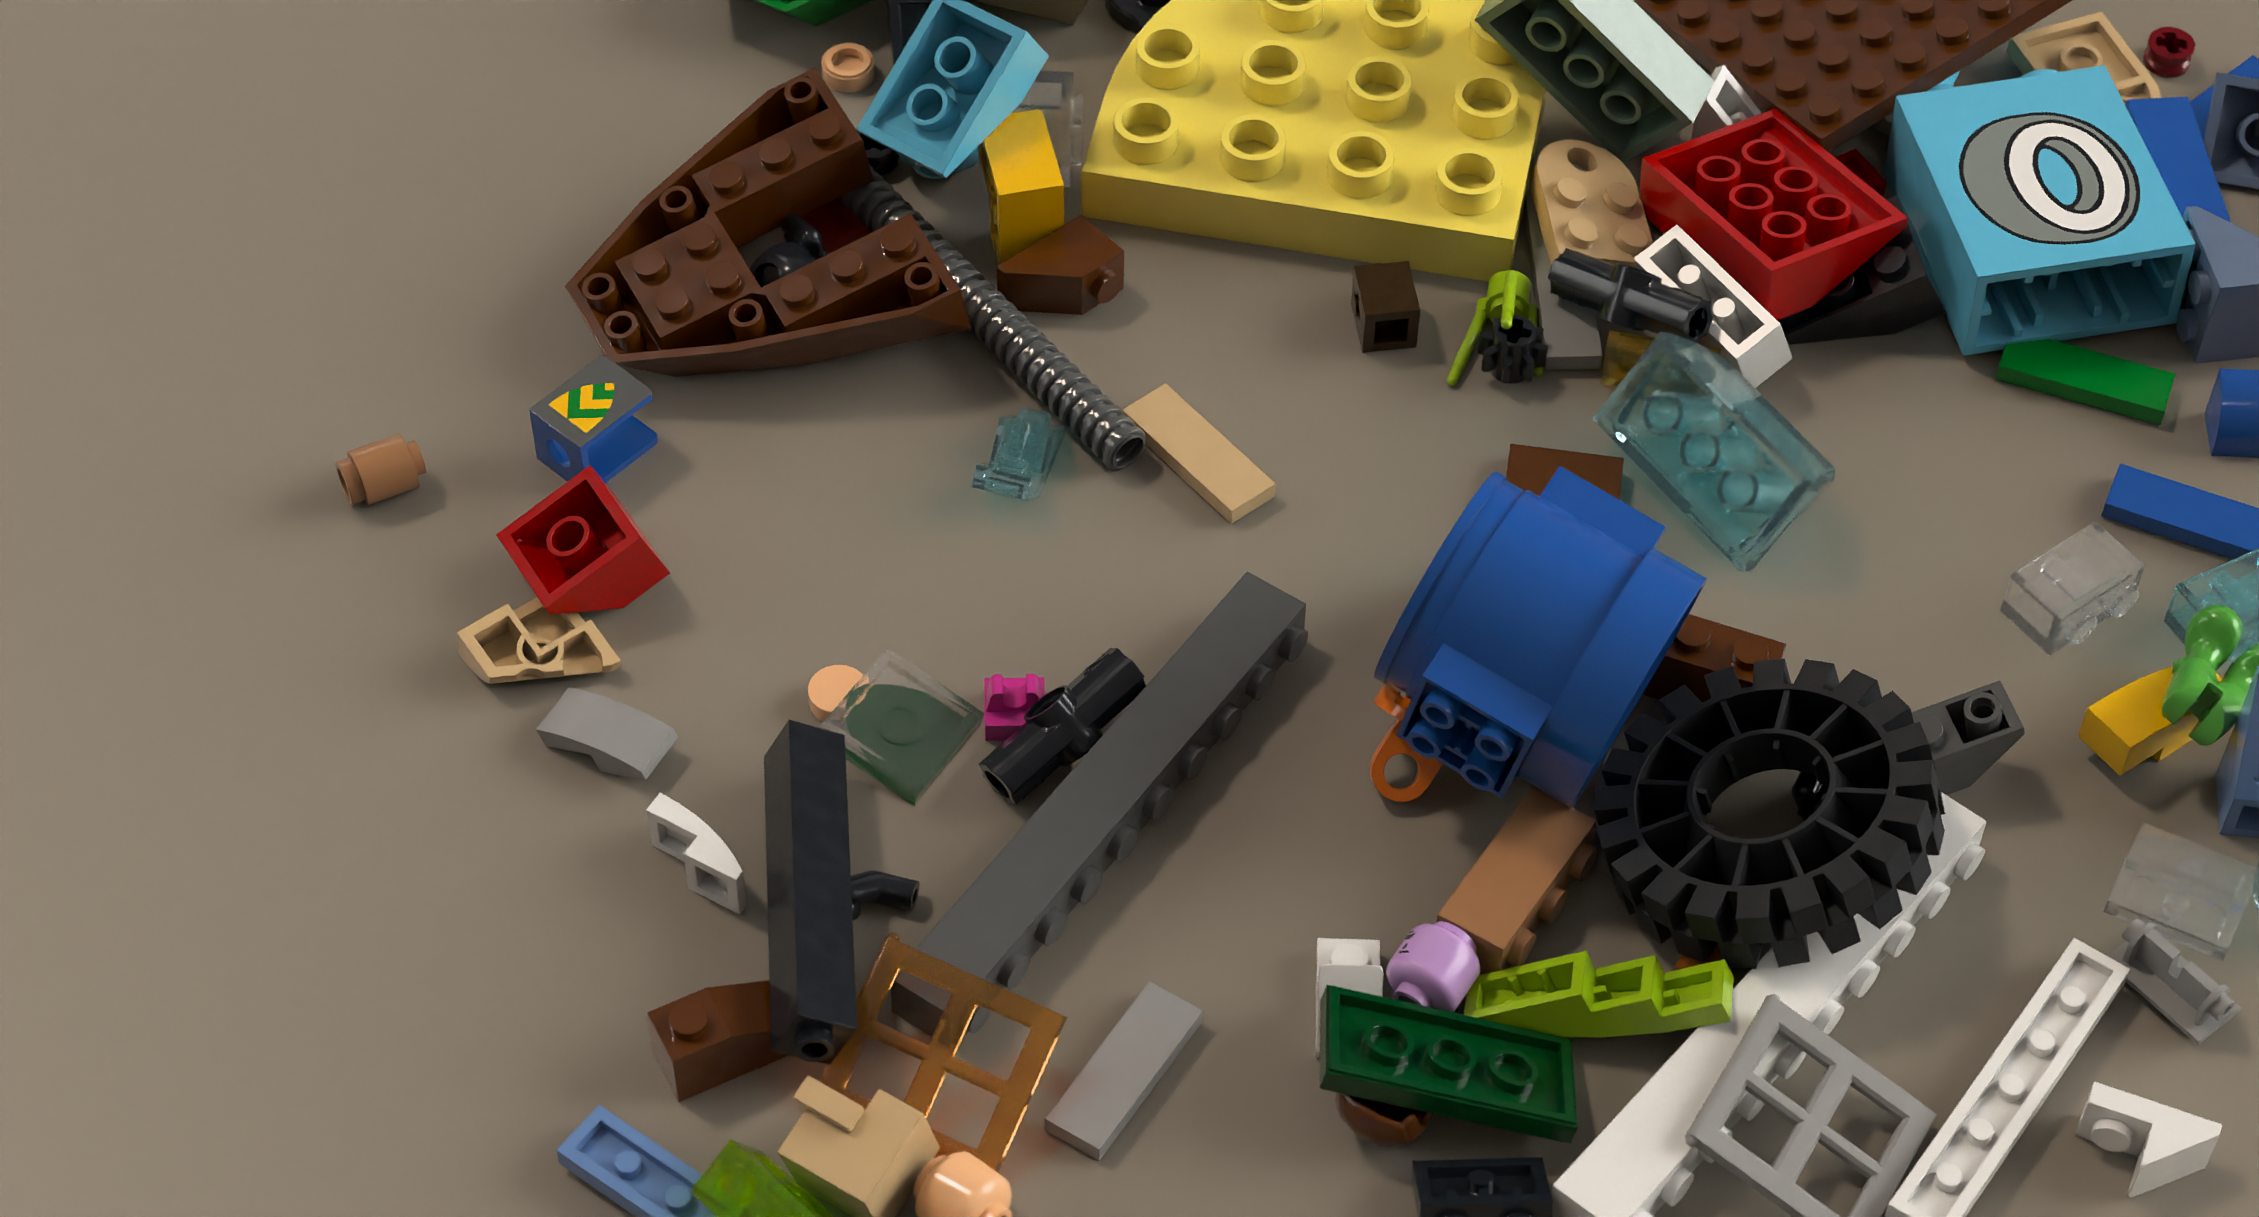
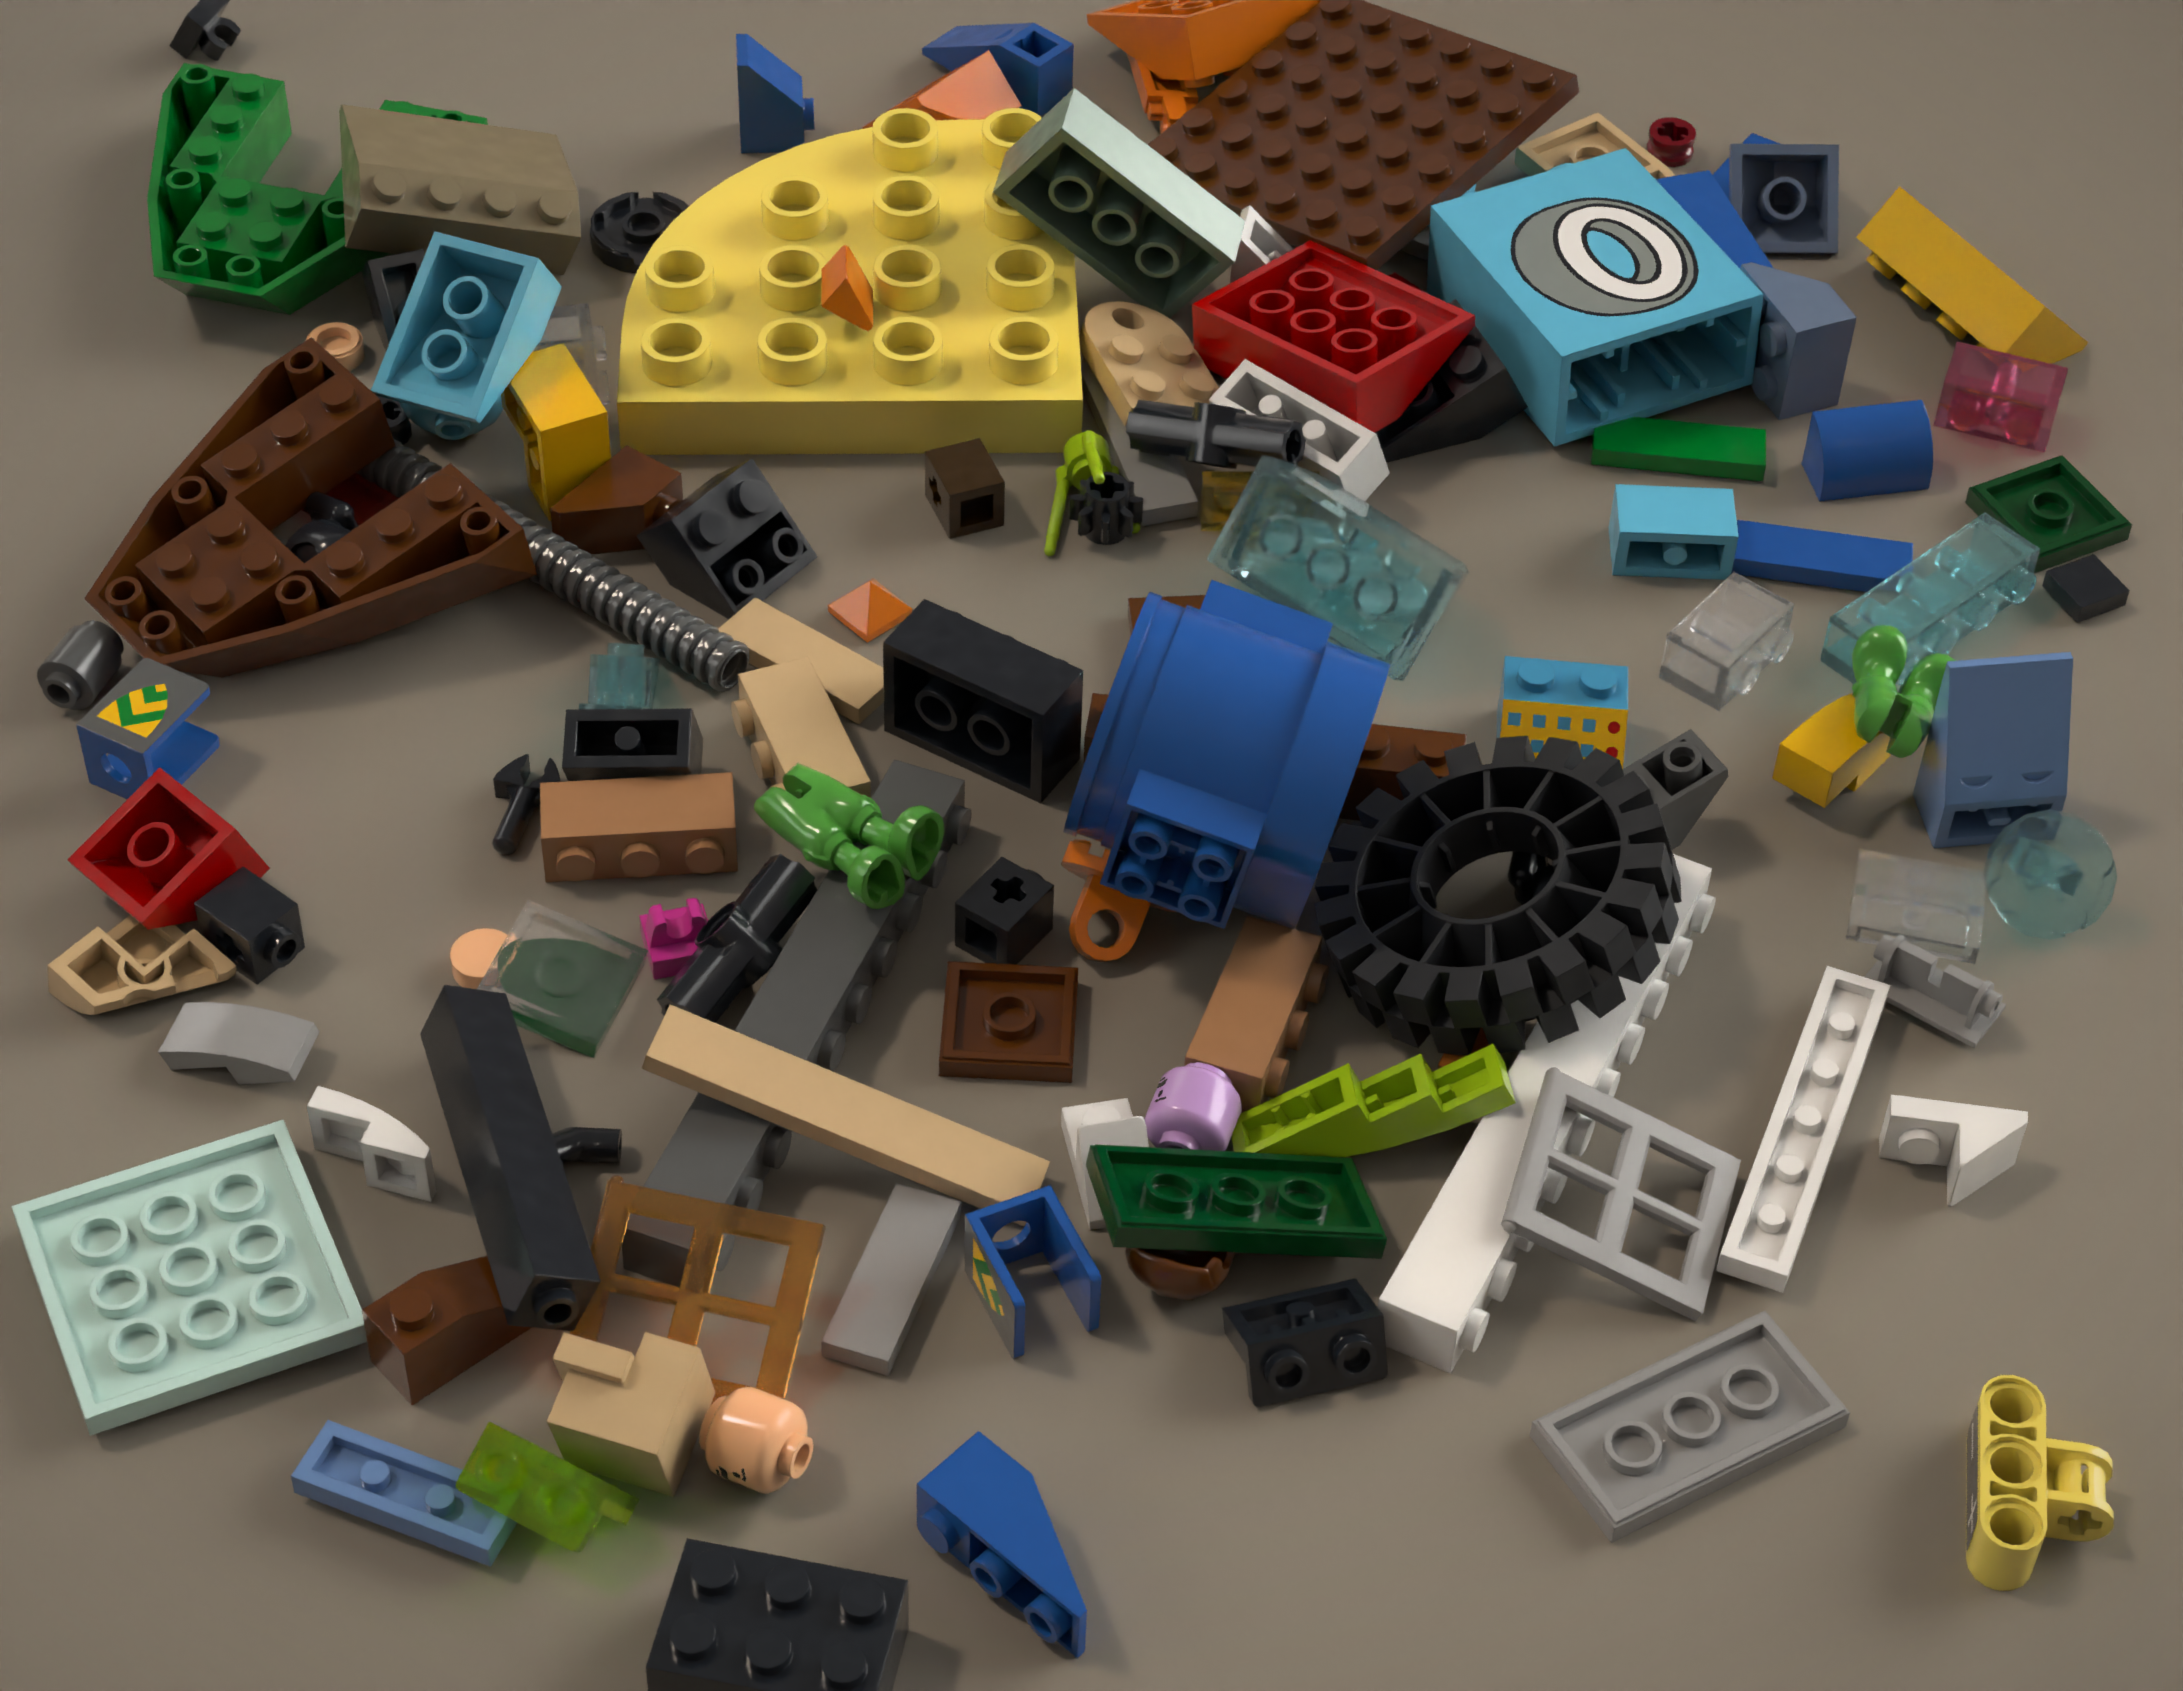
camera: 15 degrees left, 5 degrees down
none -> light aqua plate [12,1120,367,1436]
none -> dark grey brick [37,620,124,710]
none -> black brick [194,866,305,985]
none -> black bar [492,754,561,855]
none -> medium nougat brick [540,772,738,882]
none -> black brick [562,708,703,781]
none -> black slope [637,458,818,620]
none -> tan tile [642,1004,1050,1227]
none -> tan brick [731,656,871,798]
none -> bright green piece [754,763,944,909]
none -> orange slope [821,245,873,332]
none -> orange slope [828,578,913,643]
none -> black brick [883,599,1083,803]
none -> reddish brown tile [939,961,1079,1083]
none -> black brick [955,857,1054,965]
none -> blue piece [964,1185,1101,1358]
none -> dark azure slope [1496,656,1628,769]
none -> medium azure brick [1608,484,1739,580]

